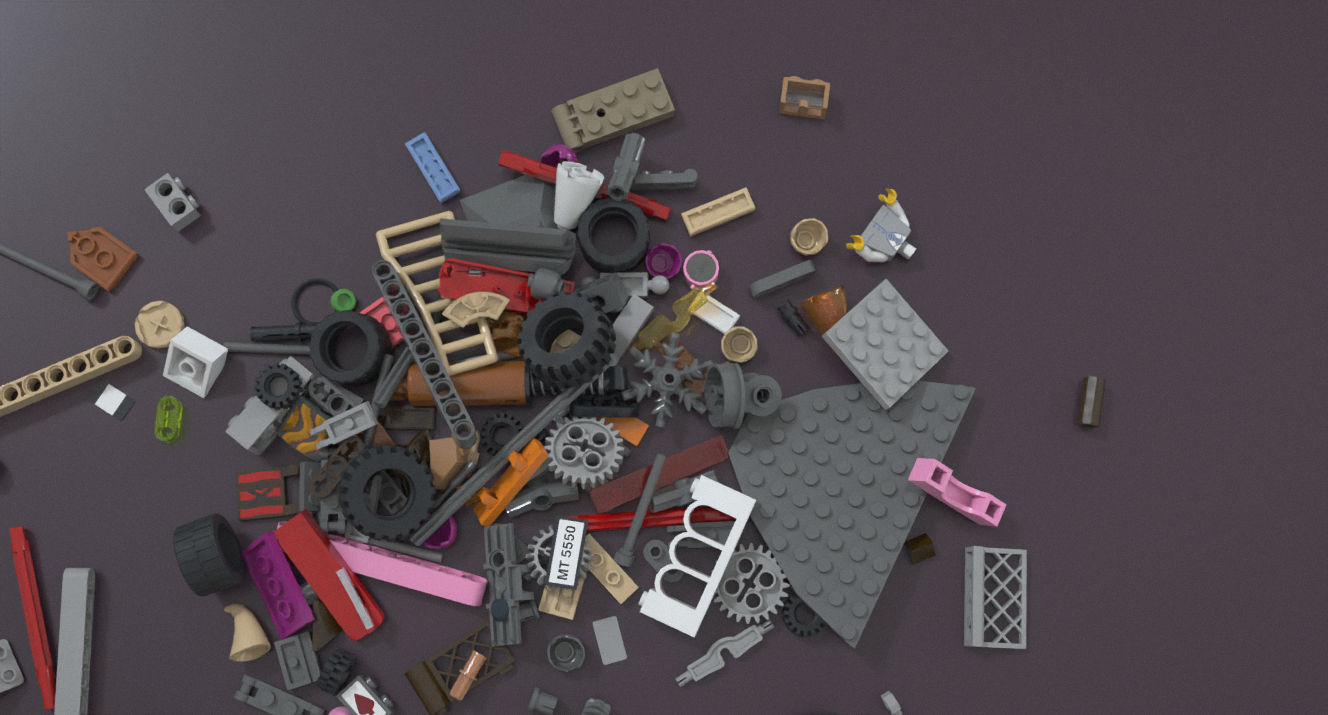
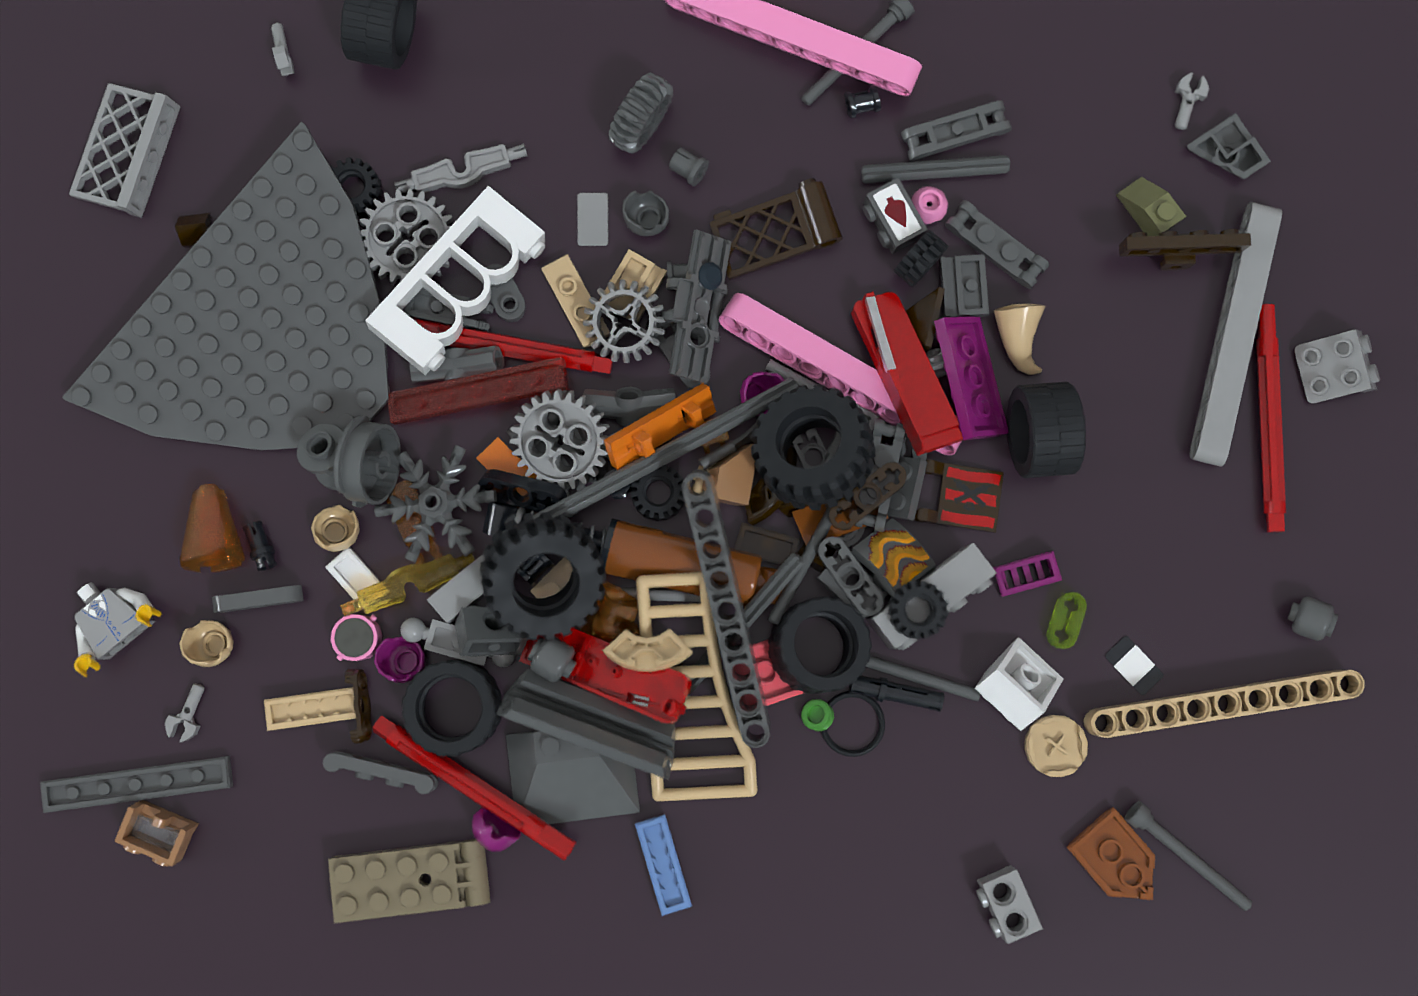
camera: 170 degrees left, 5 degrees up
light grey hinge [309,402,378,450] -> none
nougat axle [450,650,487,701] -> none
sticker [544,515,588,590] -> none
white cone [554,161,604,231] -> none
dark grey piece [607,133,646,201] -> none
dark grey piece [614,453,666,567] -> none
light grey plate [822,279,948,410] -> none
bright pink arch [908,458,1007,527] -> none
none -> dark grey tile [40,756,233,813]
none -> light grey bar [165,683,205,742]
none -> dark brown piece [345,669,372,744]
none -> magenta slope [993,550,1062,597]

